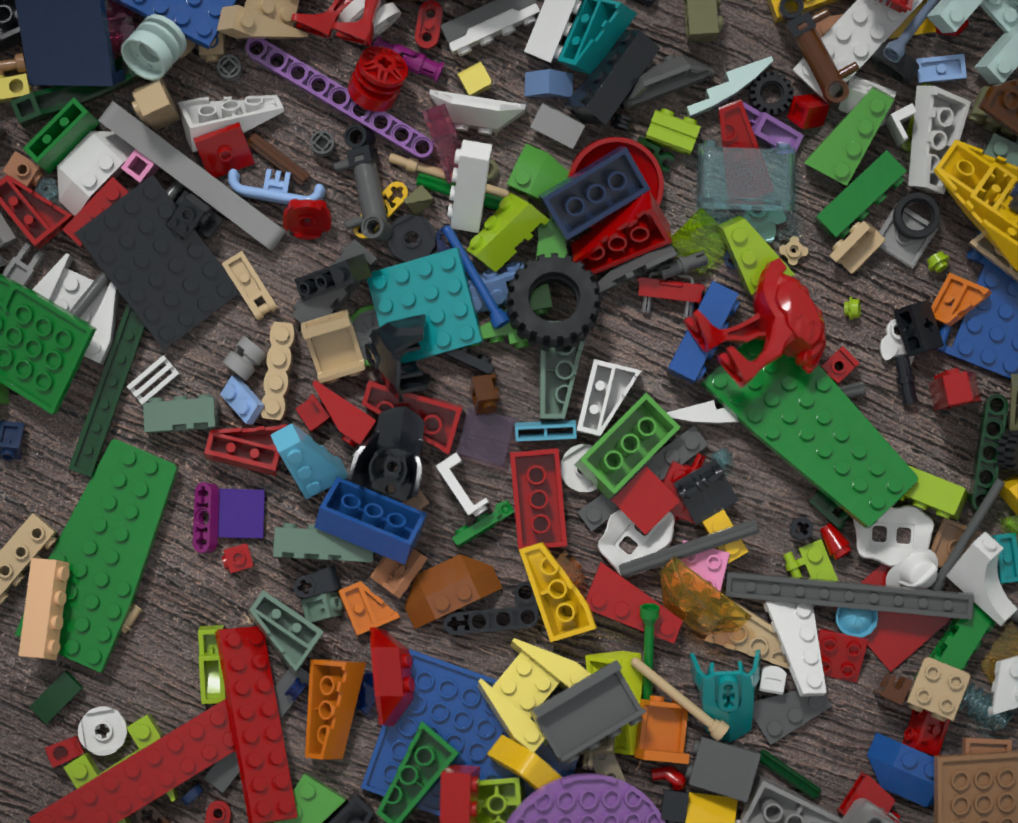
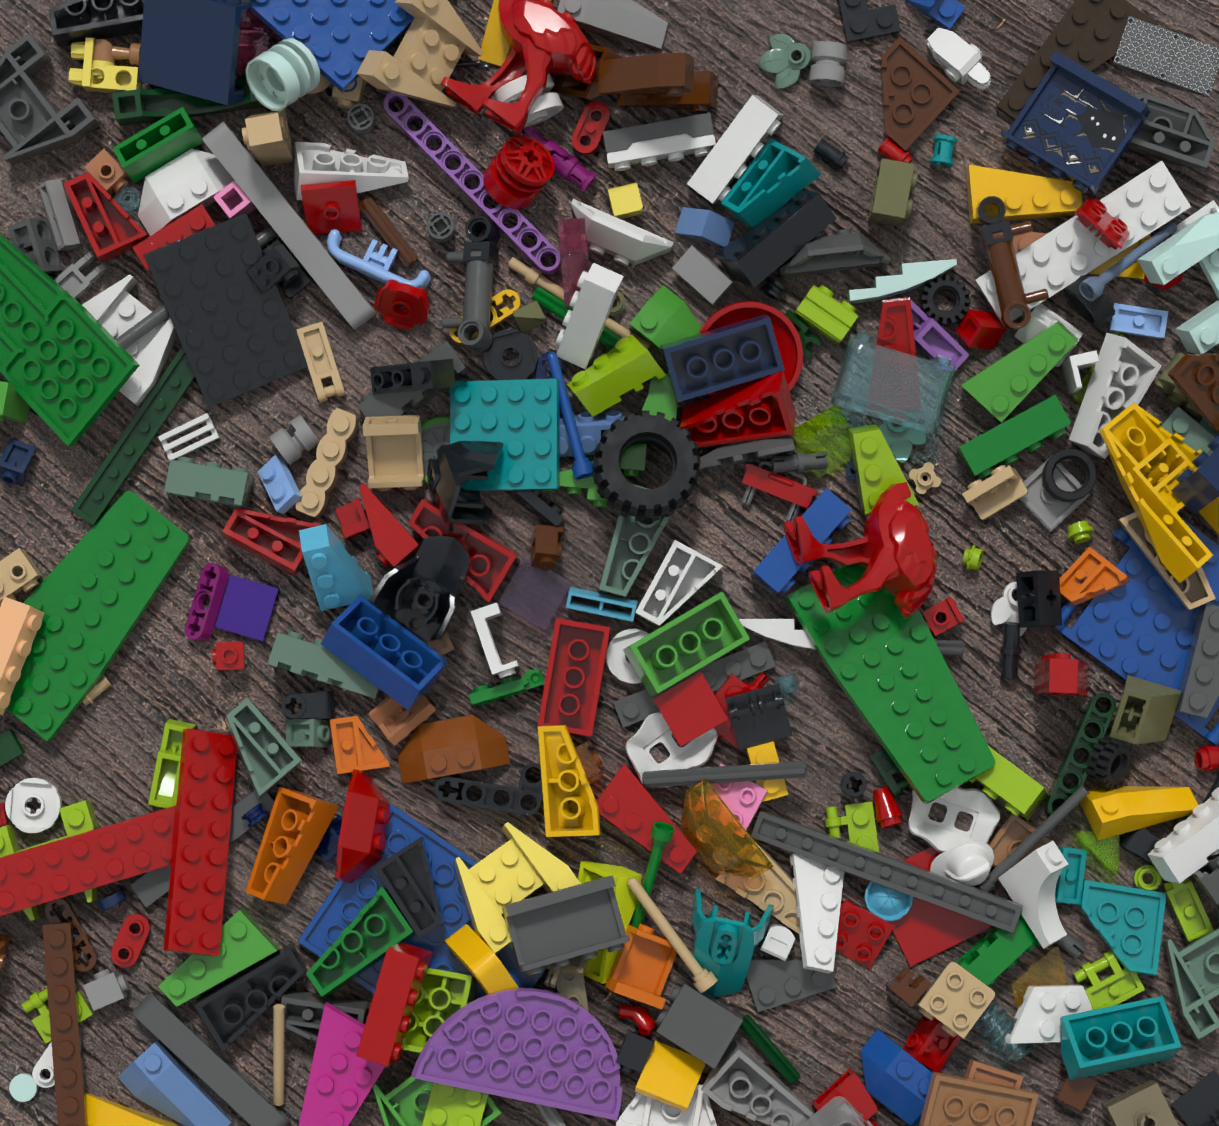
camera: 15 degrees right, 0 degrees up
none -> black wedge [374,836,444,938]

